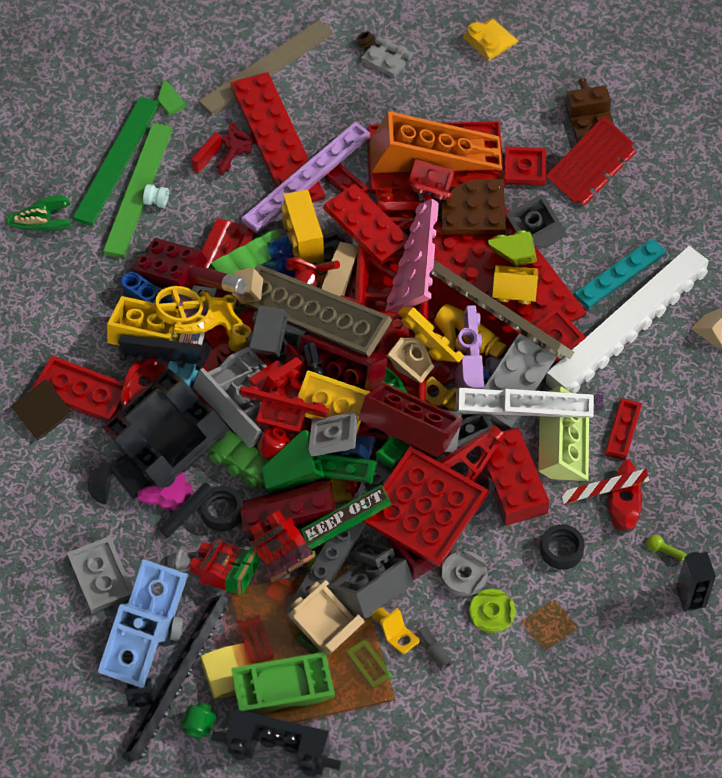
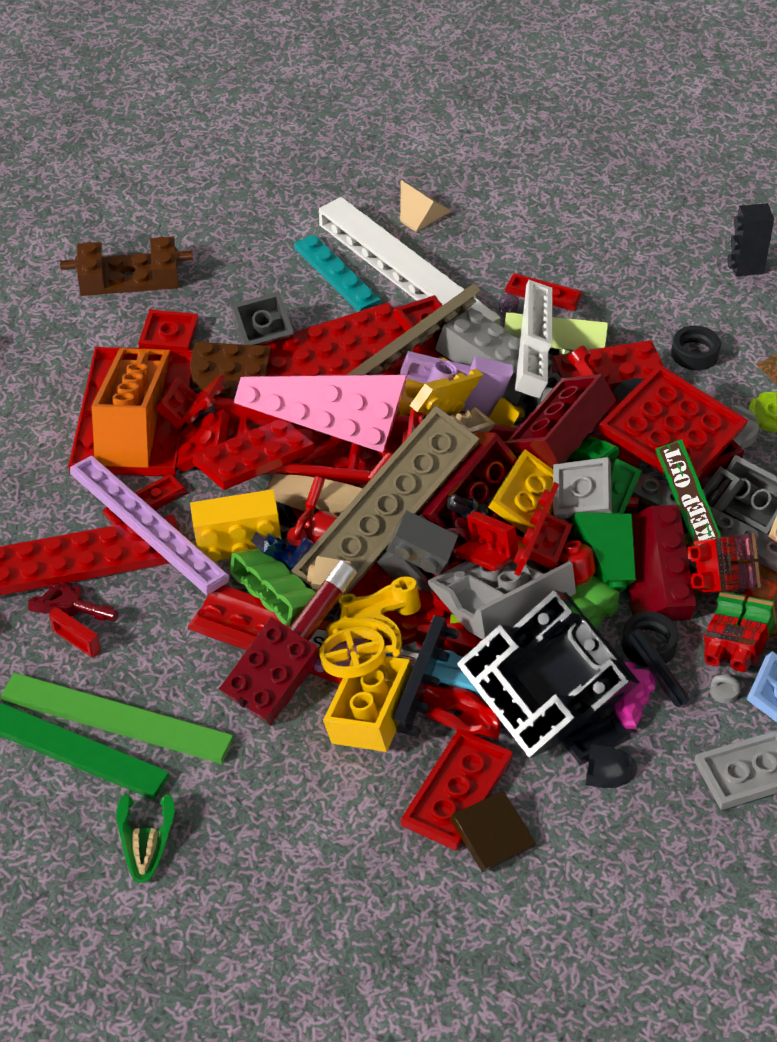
camera: 85 degrees left, 10 degrees down
blue beam [121,272,173,304] -> none
light aqua wheel [143,184,169,208] -> none
lime slope [488,231,537,266] -> none
yellow slope [492,265,538,304] -> none
red hinge [546,116,637,206] -> none
sticker [562,469,649,504] -> none
red piece [607,459,642,530] -> none
lime bar [646,535,687,562] -> none

